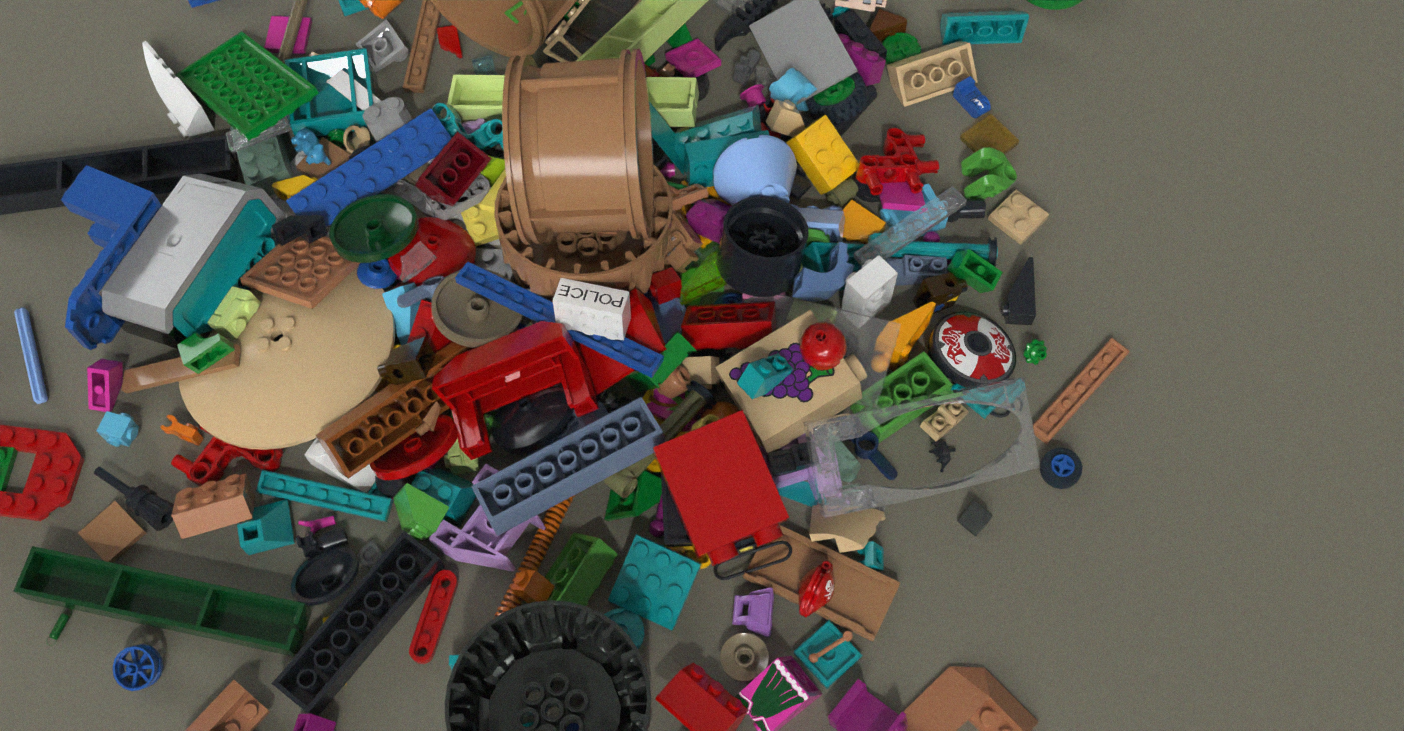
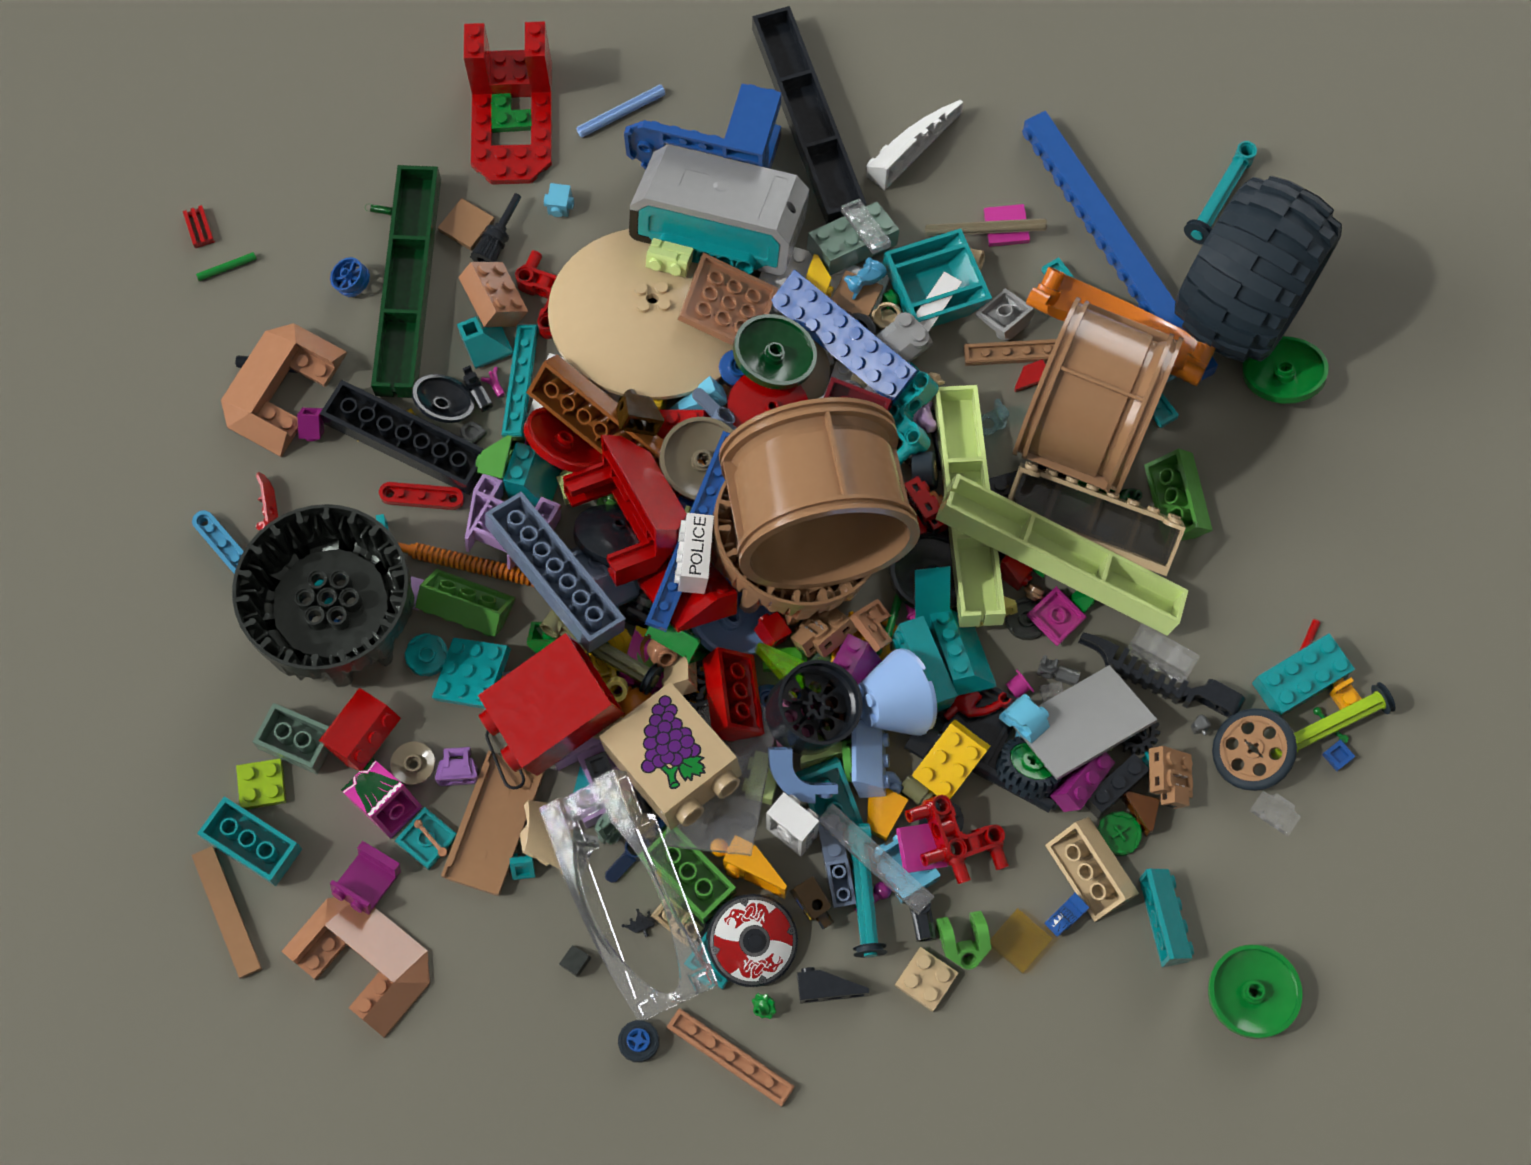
camera: 80 degrees right, 5 degrees up
dark pink slope [87,359,123,412] -> none
medium nougat tile [122,344,241,393] -> none
orange plate [160,415,204,446] -> none
green plate [175,31,319,141] -> none
green arch [177,333,235,374] -> none
black slope [272,215,328,246] -> none
clear slope [400,241,437,283] -> none
medium nougat bar [415,401,441,436] -> none
orange brick [510,569,555,604] -> none
teal slope [737,353,793,399] -> none
tan slope [766,99,805,137] -> none
red hat [798,561,835,618] -> none
red cylinder [800,322,847,370] -> none
green brick [947,249,1003,293] -> none

